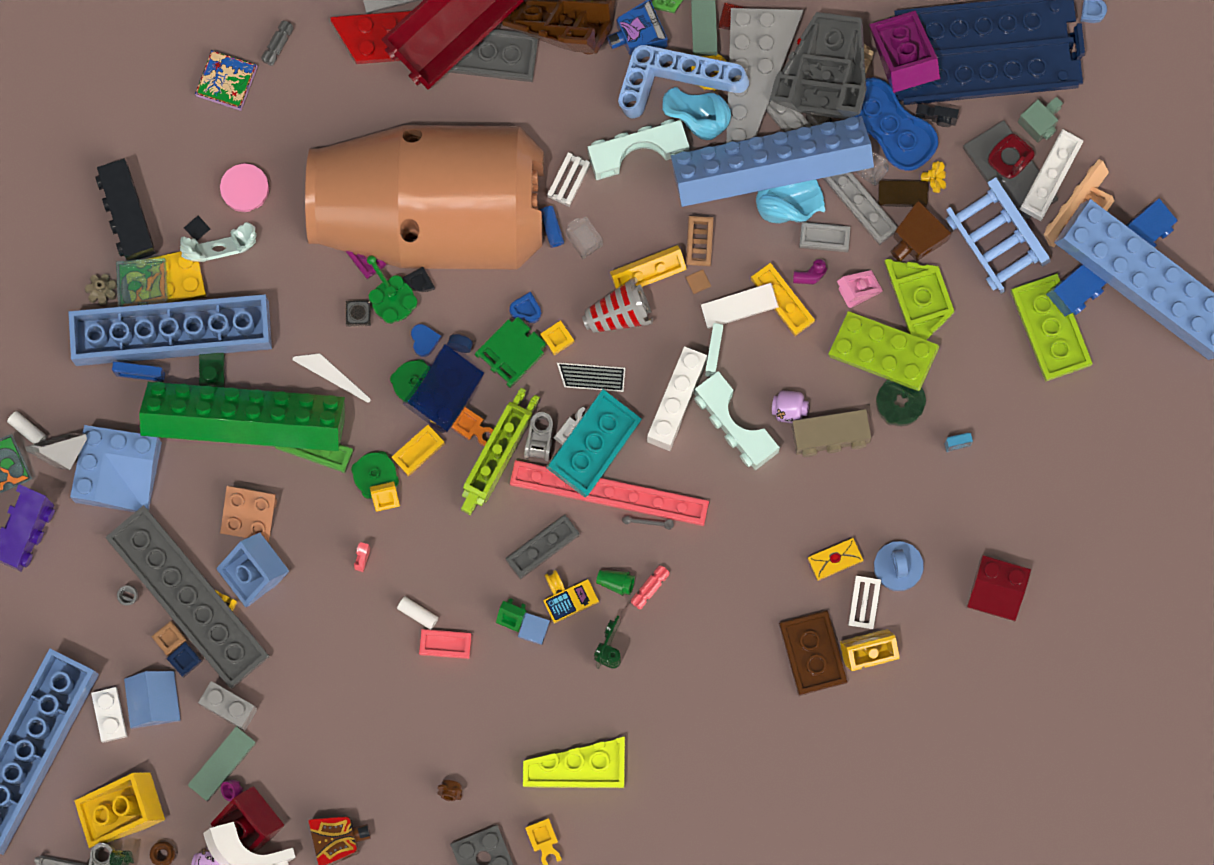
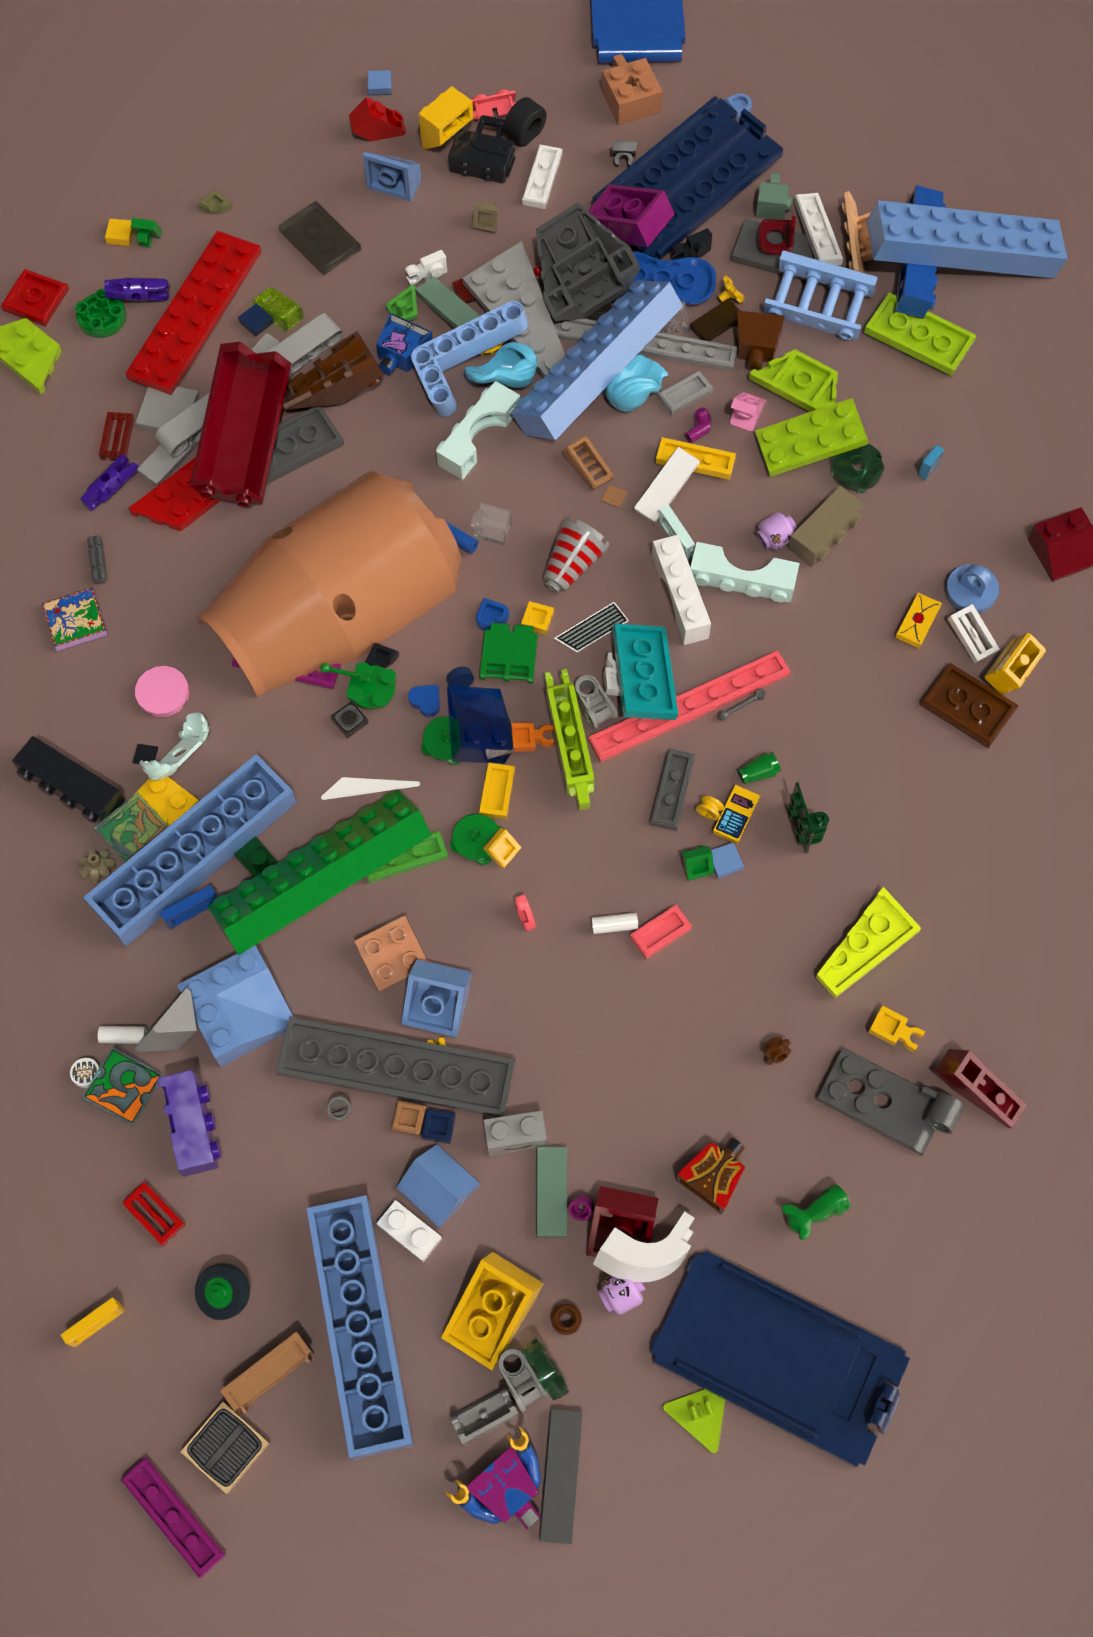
camera: 40 degrees left, 10 degrees down
white tile [547,152,590,207] -> none
yellow plate [610,245,687,289] -> none
coral axle [631,565,670,609] -> none

